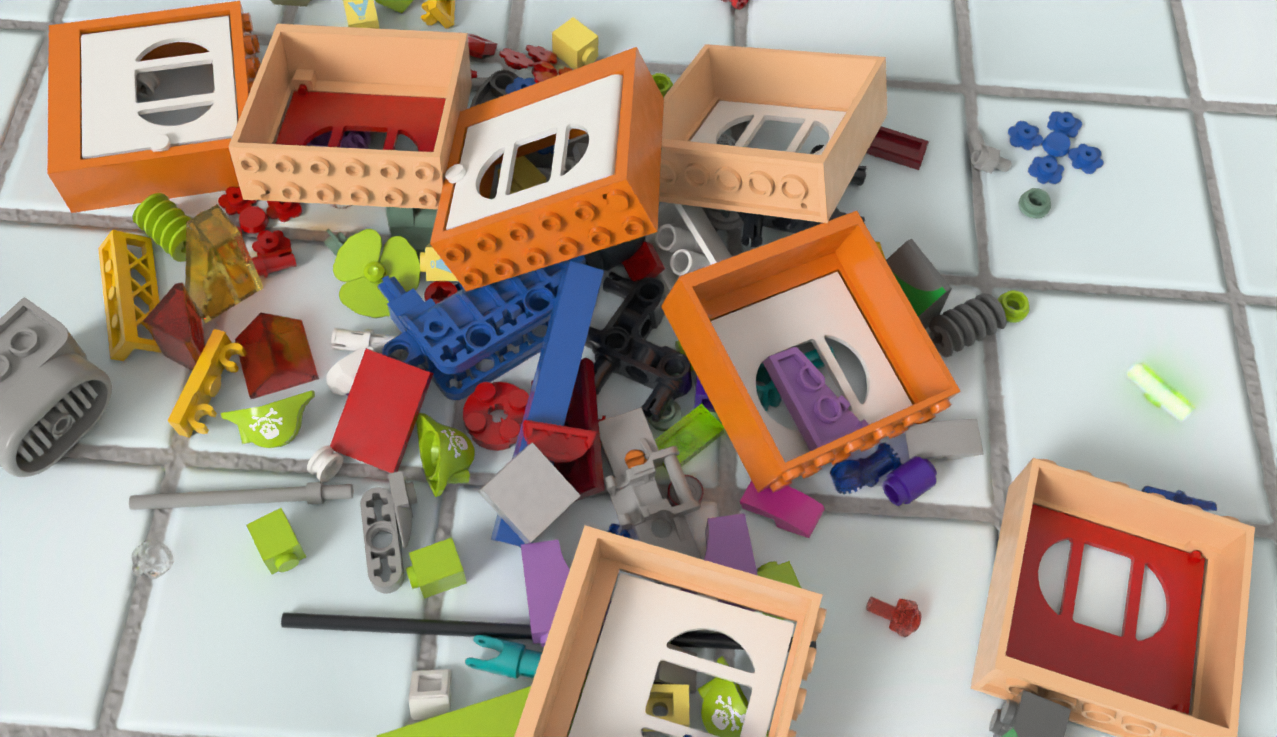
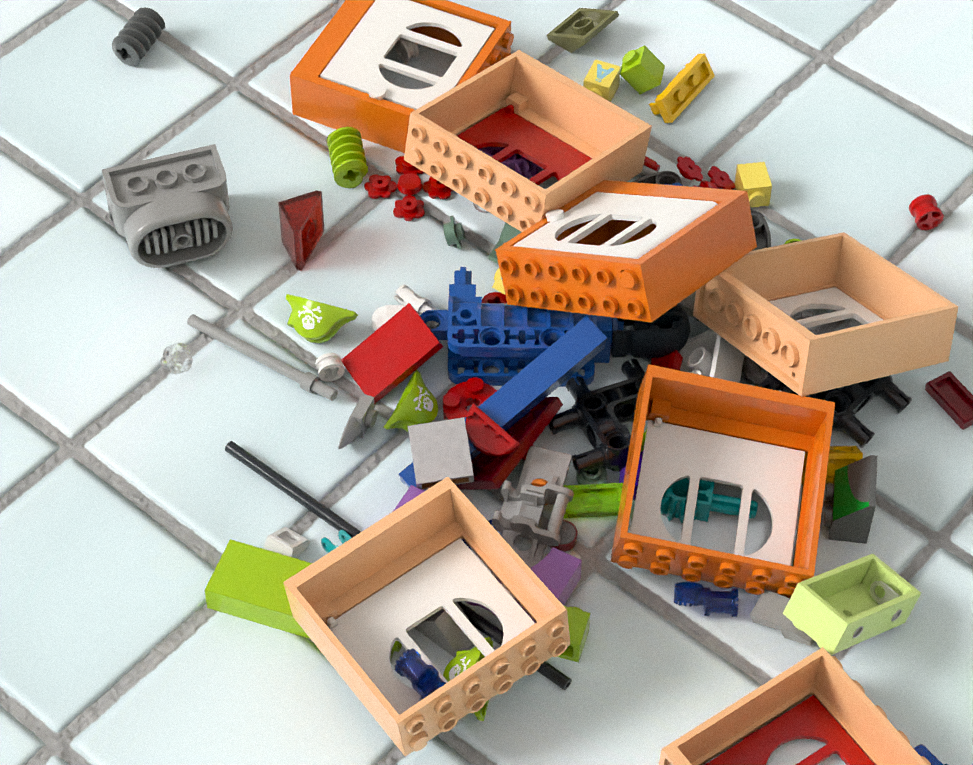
camera: 40 degrees right, 10 degrees down
yellow fence [98,229,166,361] -> none
yellow plate [167,329,247,438] -> none
clear yellow wedge [185,204,264,323] -> none
clear red slope [235,312,319,399] -> none
lime brick [246,508,306,575] -> none
red pin [251,246,297,278] -> none
lime piece [333,229,421,318] -> none
light grey beam [360,487,404,594] -> none
lime brick [406,537,467,599] -> none
red plate [460,32,498,59] -> none
light yellow brick [642,684,690,732] -> none
dark pink slope [740,480,825,538] -> none
medium lavender wing [763,346,869,451] -> none
clear red plate [866,596,922,637] -> none
dark purple brick [882,456,937,506] -> none
dark grey piece [929,293,1006,357] -> none
lime plate [997,290,1030,322] -> none
none -> yellowish green piece [783,554,921,655]

